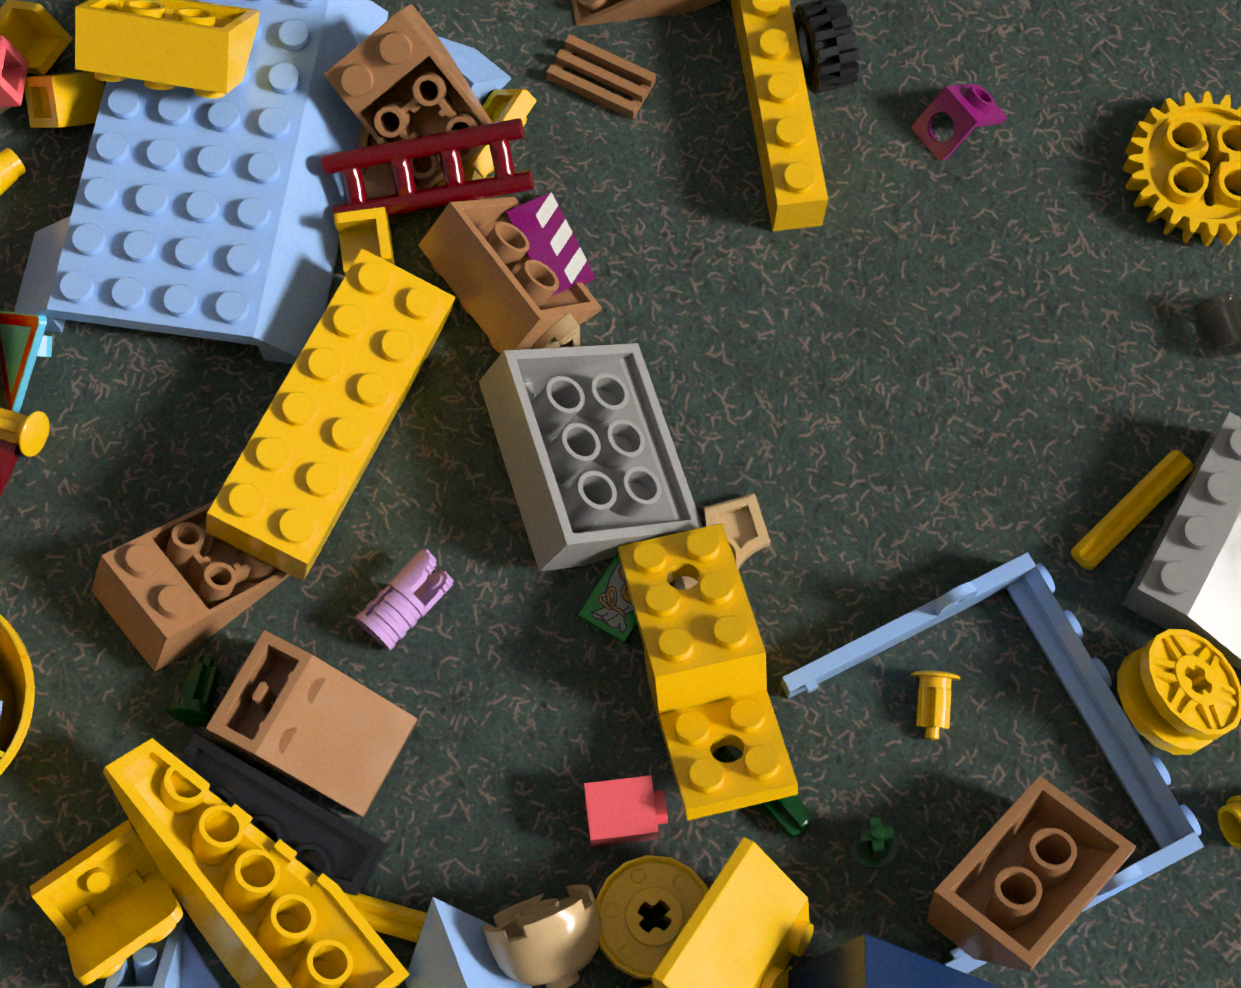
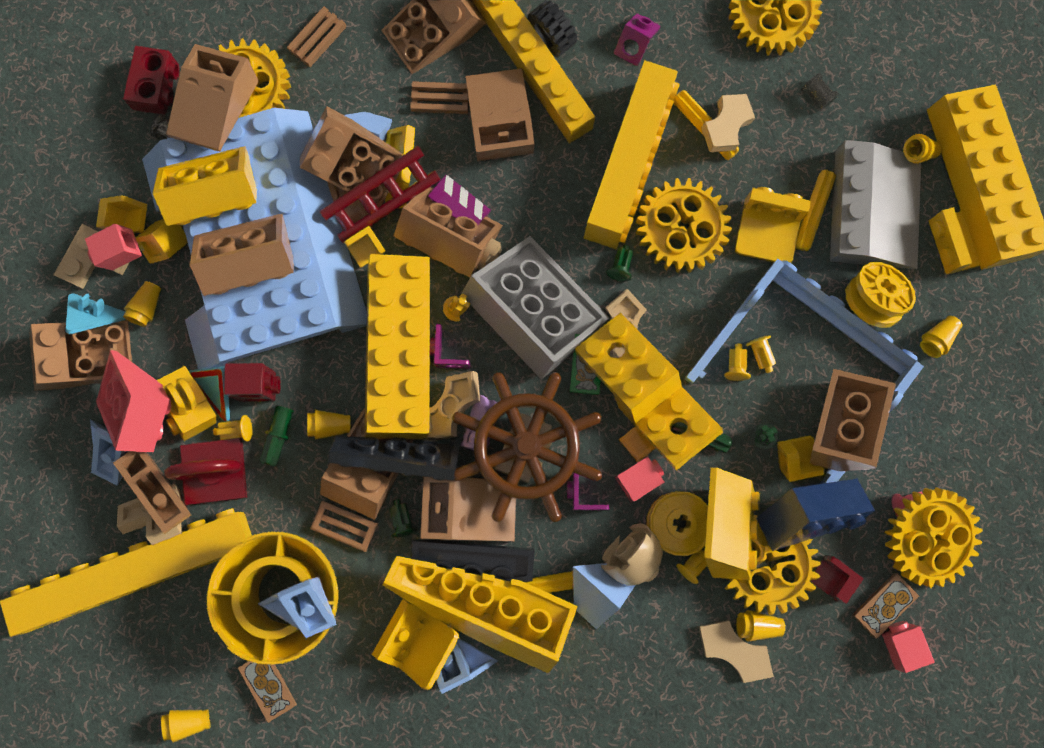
camera: 25 degrees left, 10 degrees up
none -> medium nougat slope [190,213,294,296]
none -> dark red brick [224,363,281,402]
none -> dark green axle [260,405,294,466]
none -> yellow cone [307,410,350,440]
none -> medium nougat tile [310,501,378,552]
none -> black wing [328,436,461,481]
none -> tan tile [427,371,480,441]
none -> magenta bracket [430,324,470,369]
none -> yellow piece [443,294,470,322]
none -> reddish brown brick [452,372,602,522]
none -> medium nougat slope [465,68,535,161]
none -> magenta bracket [567,473,609,510]
none -> yellow brick [584,60,680,249]
none -> dark green piece [606,245,633,282]
none -> light orange tile [619,427,656,463]
none -> yellow gear [636,178,732,273]
none -> yellow axle [673,90,739,160]
none -> tan tile [701,94,755,152]
none -> yellow piece [724,343,751,381]
none -> yellow bracket [735,187,811,263]
none -> yellow panel [777,436,824,482]

